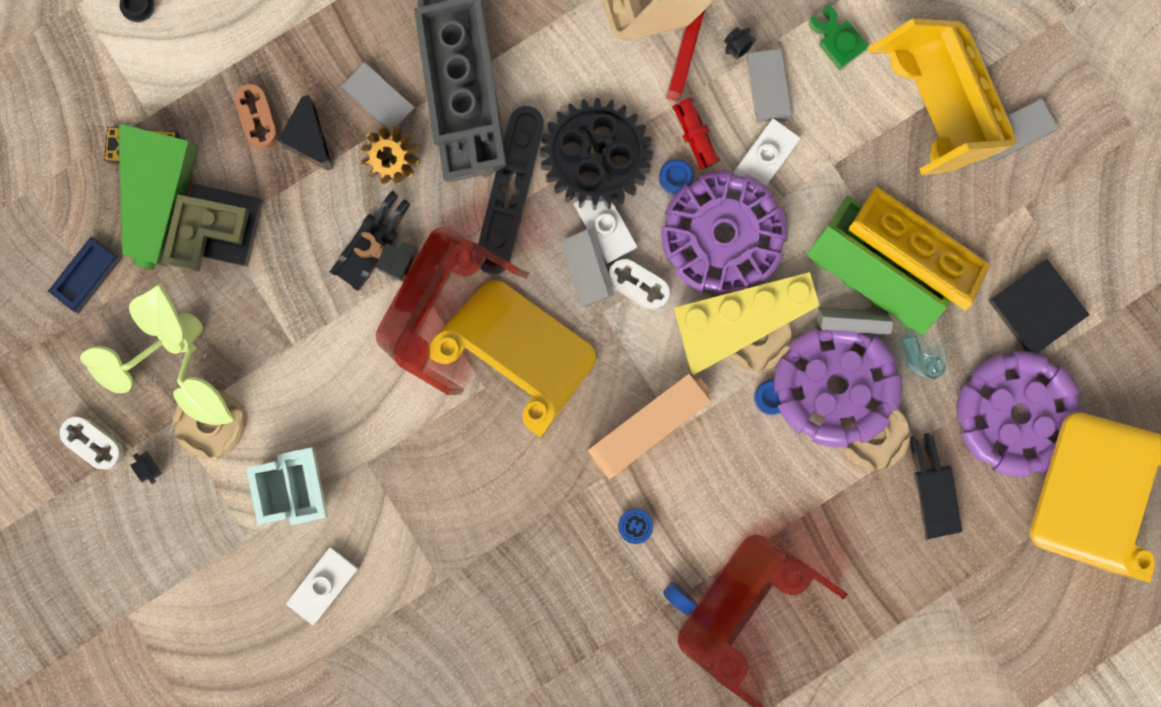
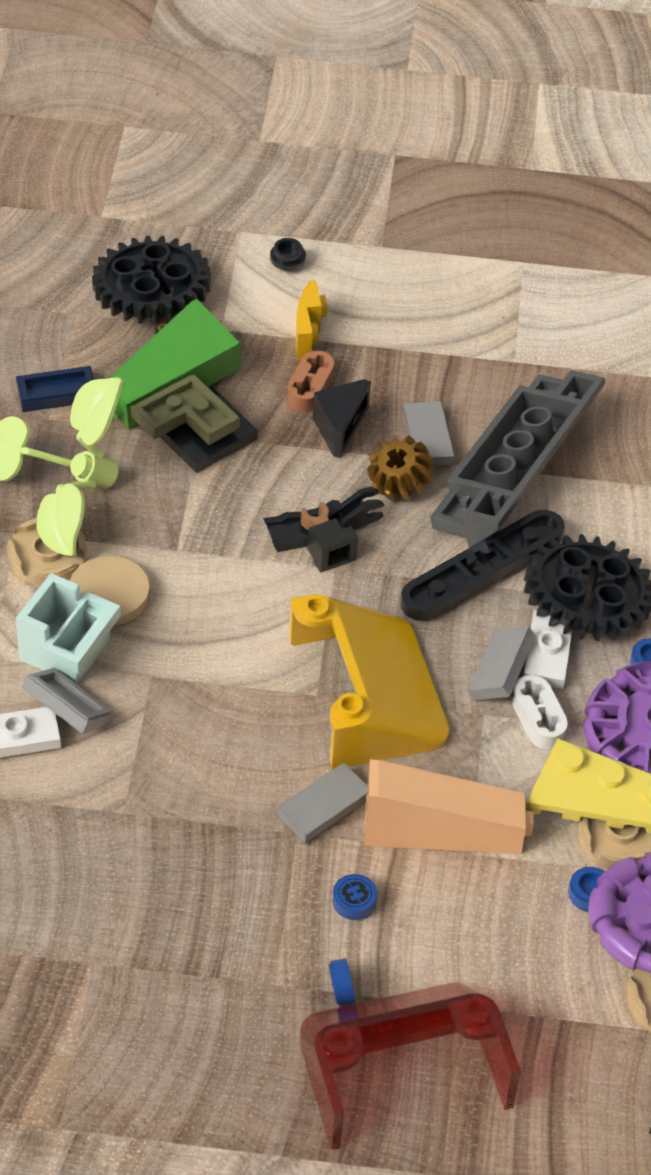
camera: 35 degrees right, 35 degrees down
clear red windscreen [376,227,530,395] -> none
none -> light grey tile [22,668,114,734]
none -> tan tile [70,555,150,626]
none -> black gear [92,235,211,324]
none -> light grey tile [277,763,367,844]
none -> yellow slope [295,281,327,361]

